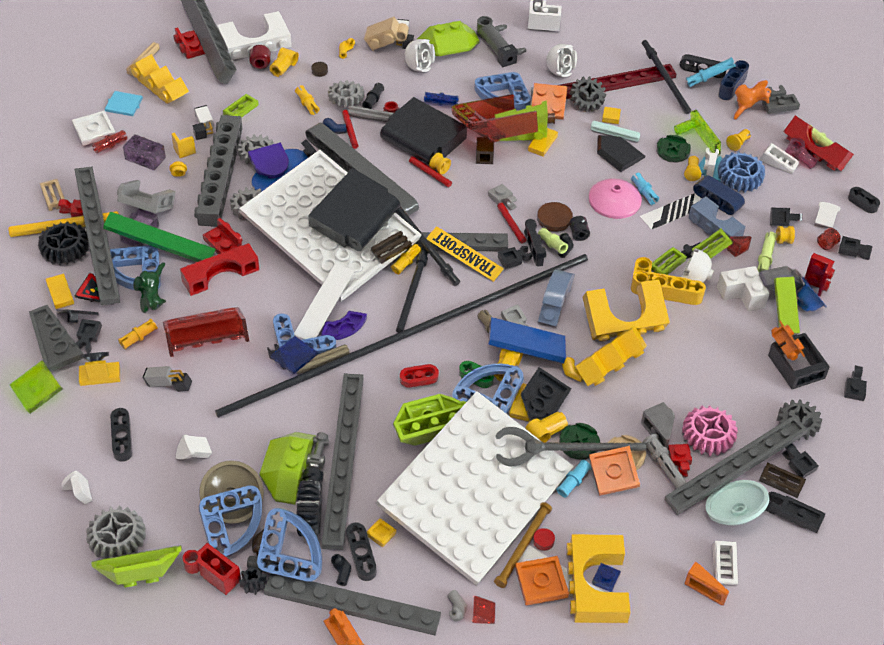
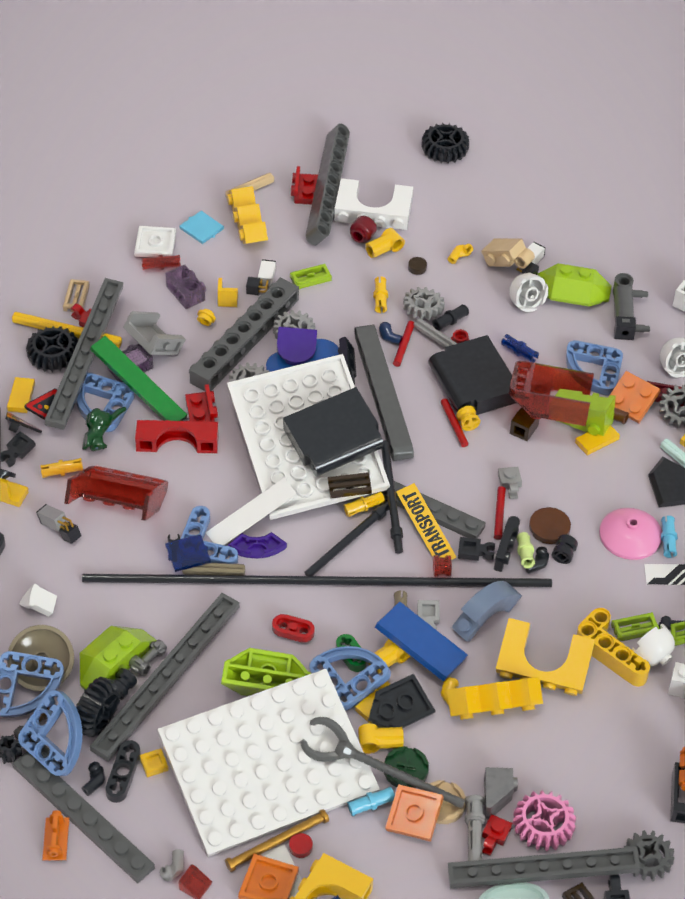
camera: 30 degrees right, 0 degrees up
none -> clear red wheel [433,555,452,577]

